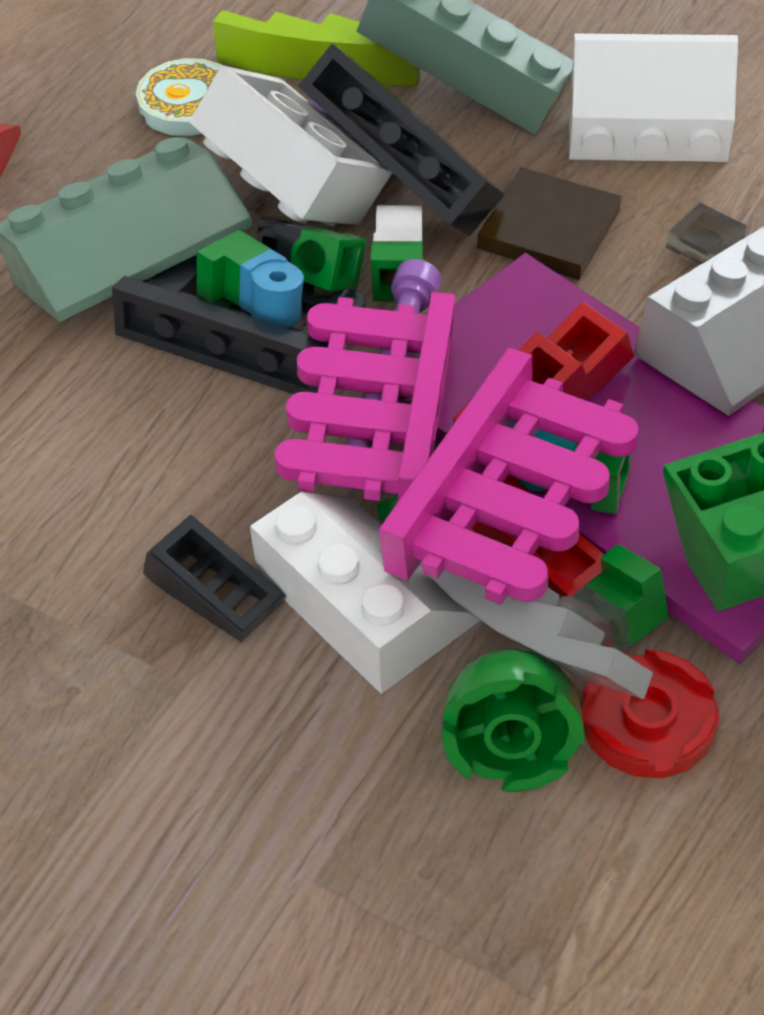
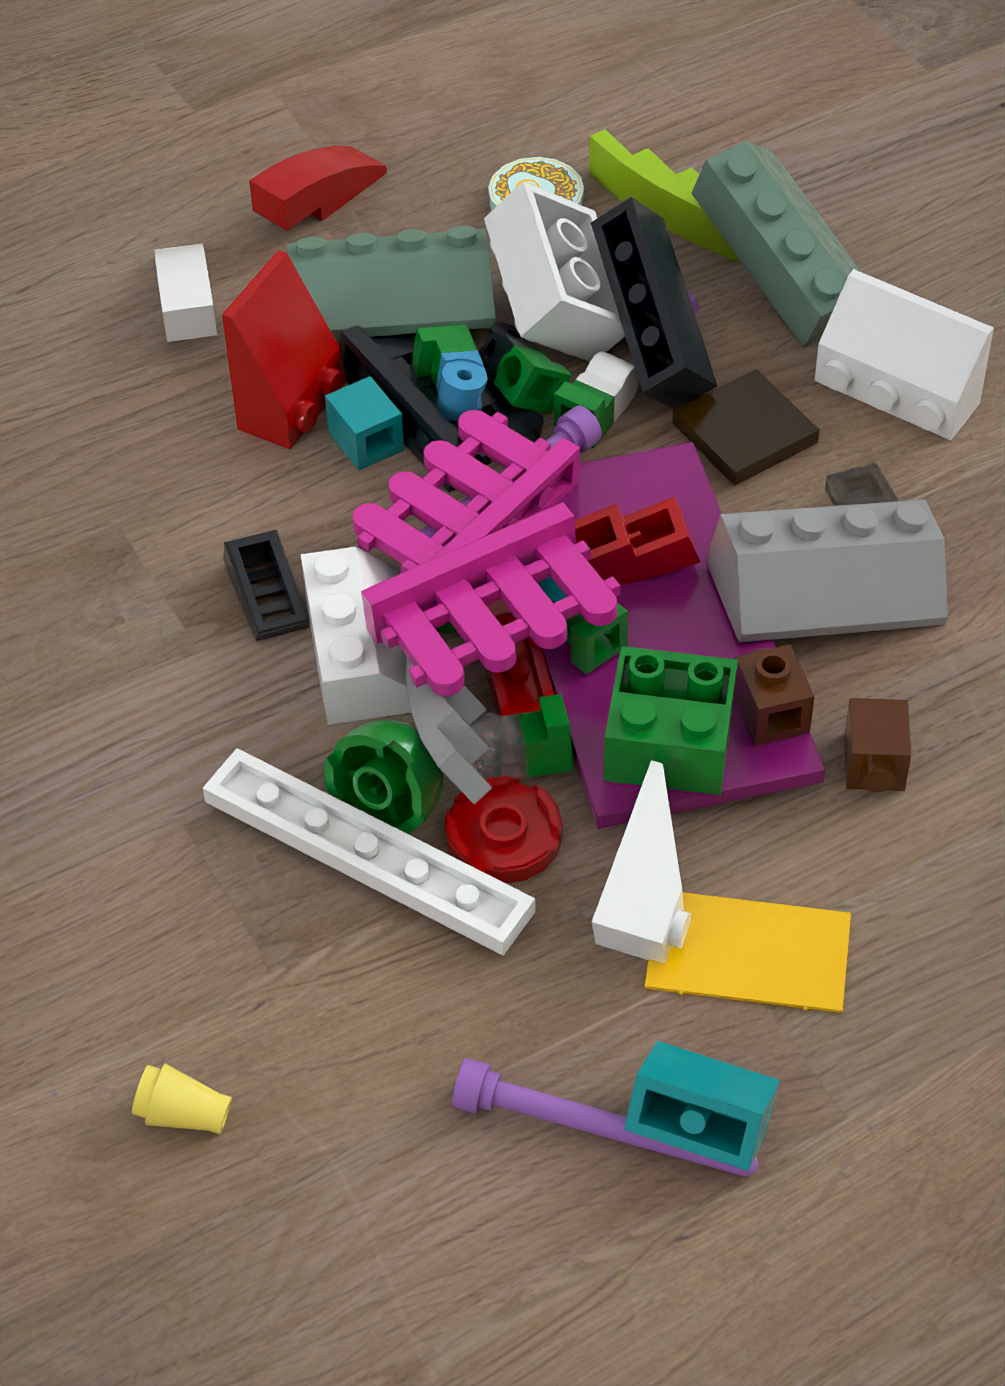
camera: 30 degrees right, 0 degrees up
none -> white plate [203,748,535,956]
none -> red slope [222,250,345,450]
none -> teal brick [325,376,404,471]

